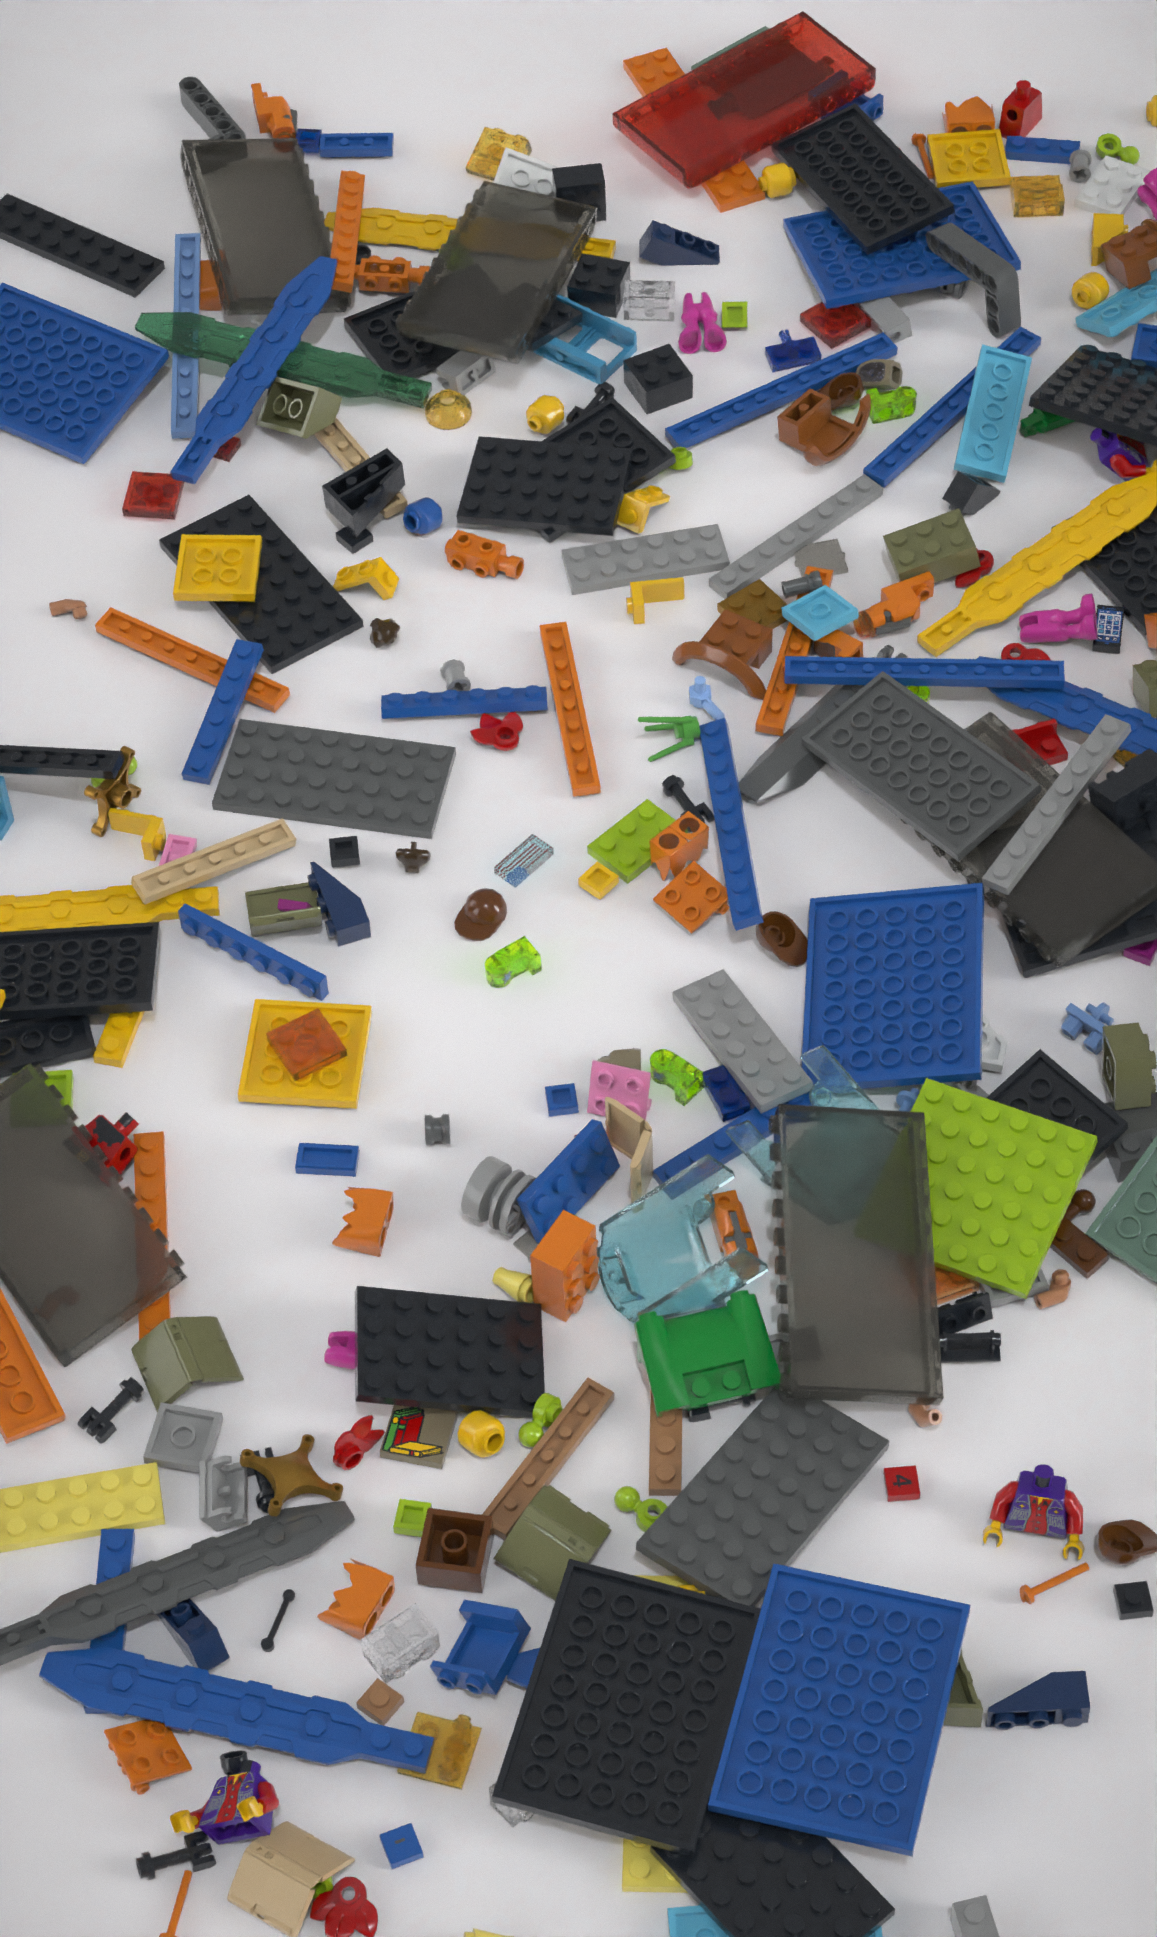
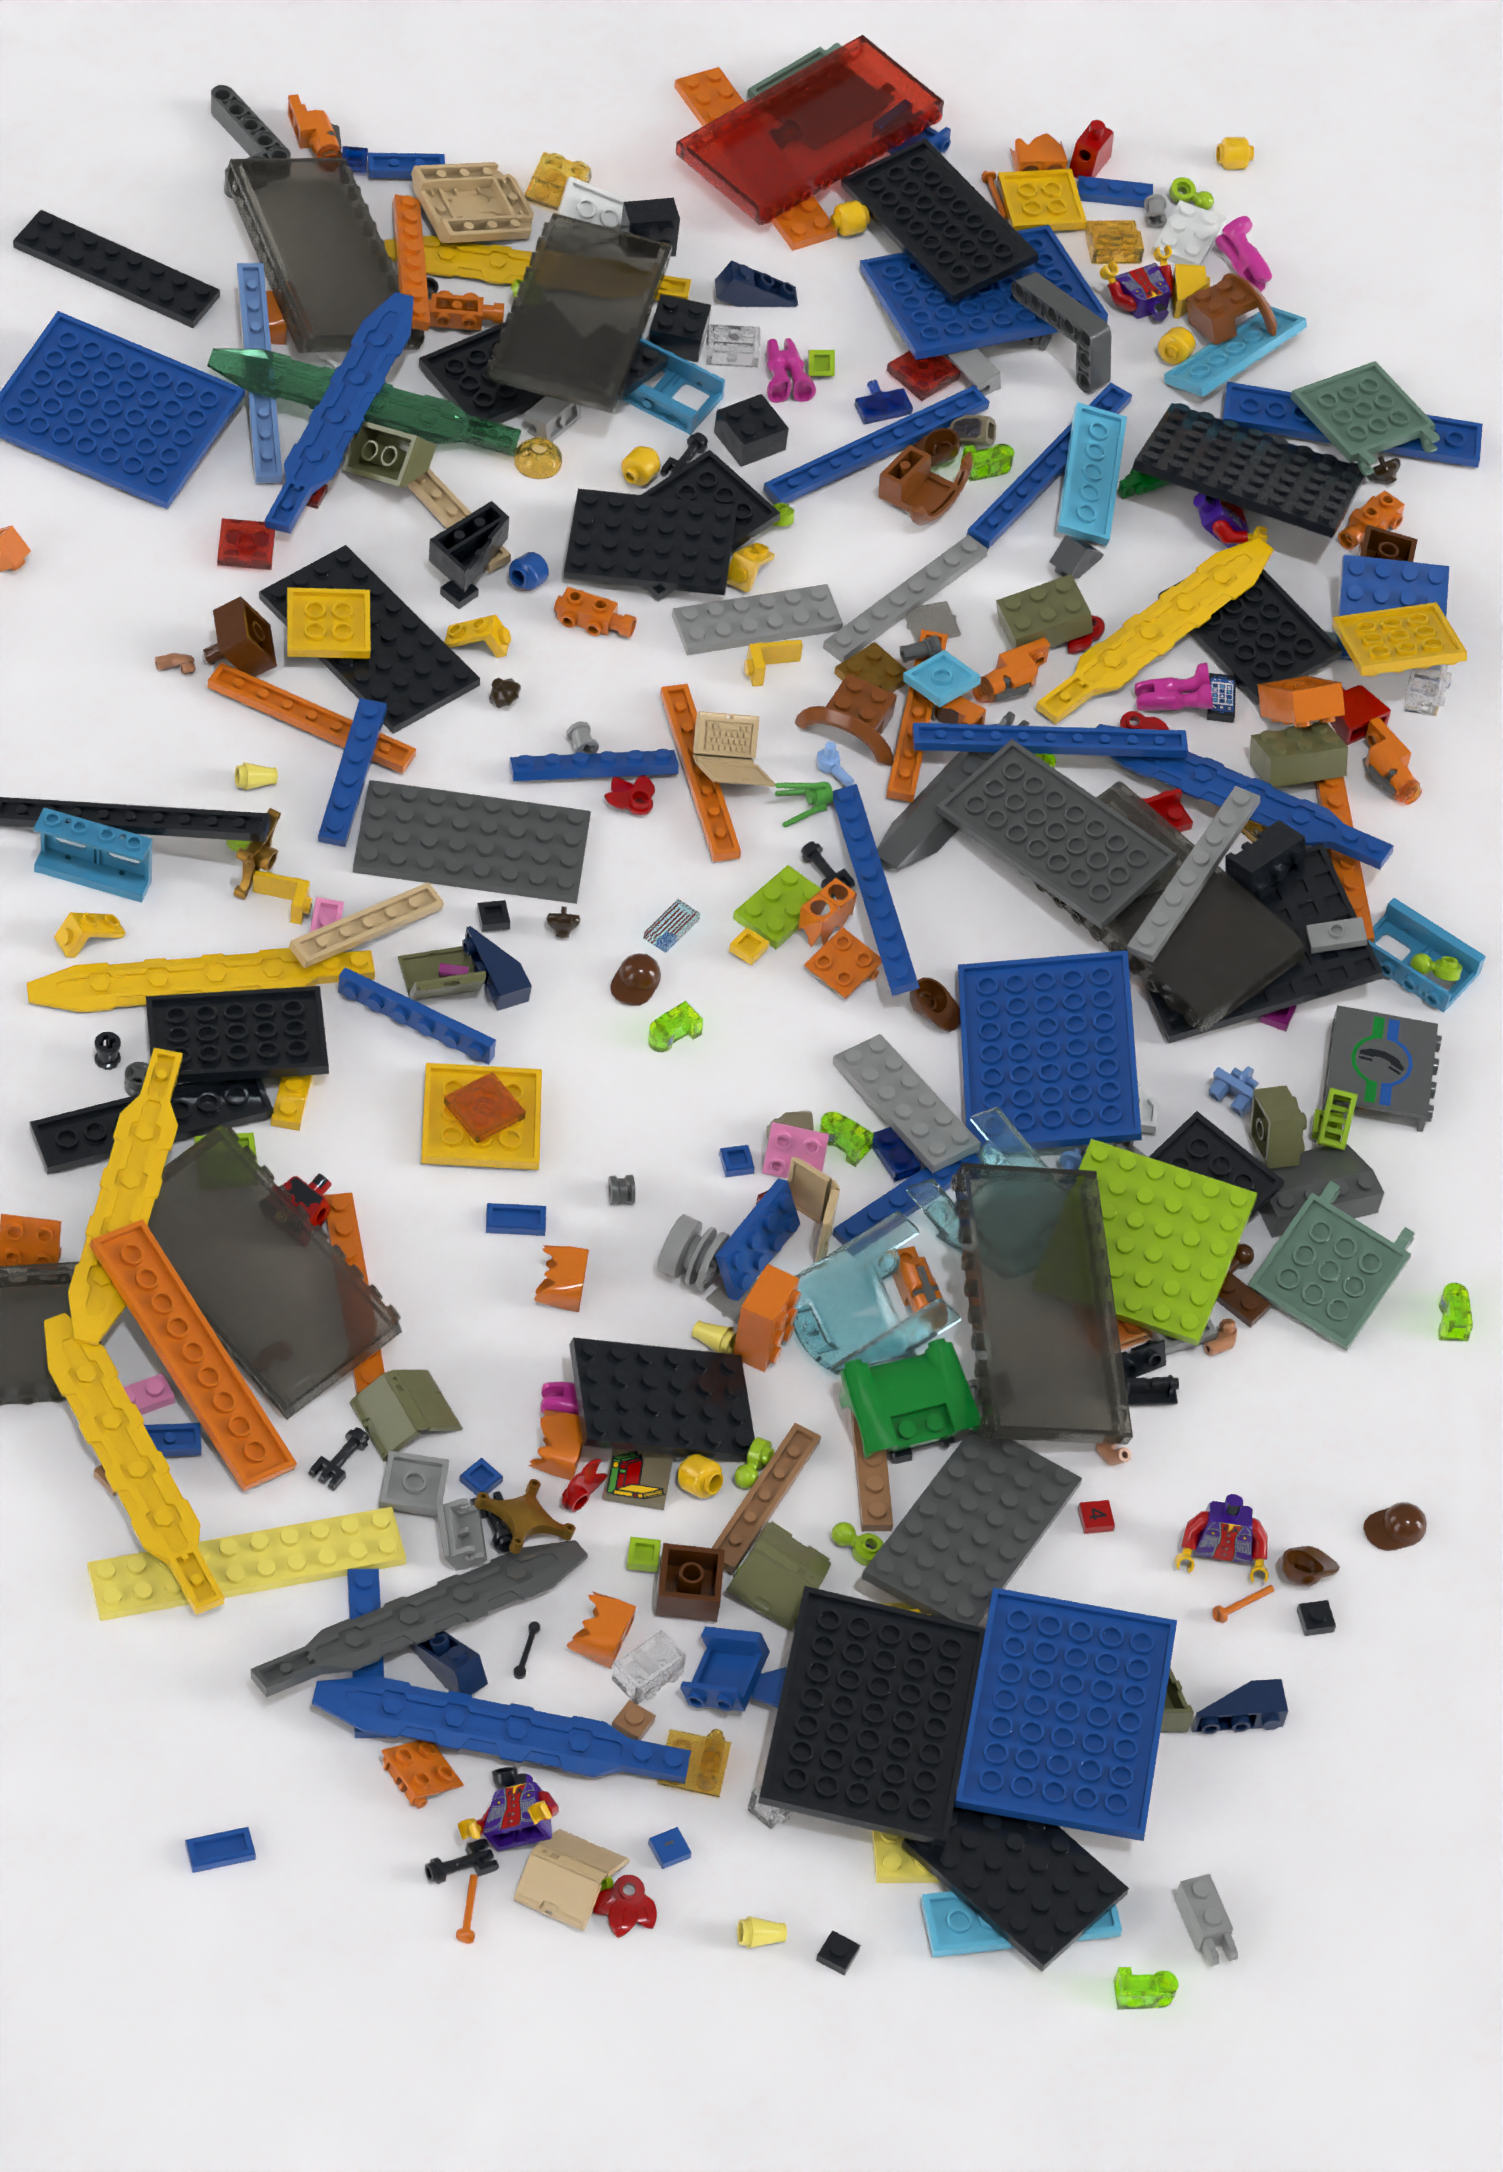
camera: 15 degrees left, 0 degrees up
none -> reddish brown brick [203,596,277,677]
none -> light yellow cone [235,762,278,790]
none -> tan wedge [411,162,534,243]
none -> blue tile [459,1458,503,1496]
none -> orange piece [528,1410,584,1480]
none -> tan piece [693,711,775,787]
none -> torso [1099,245,1173,321]

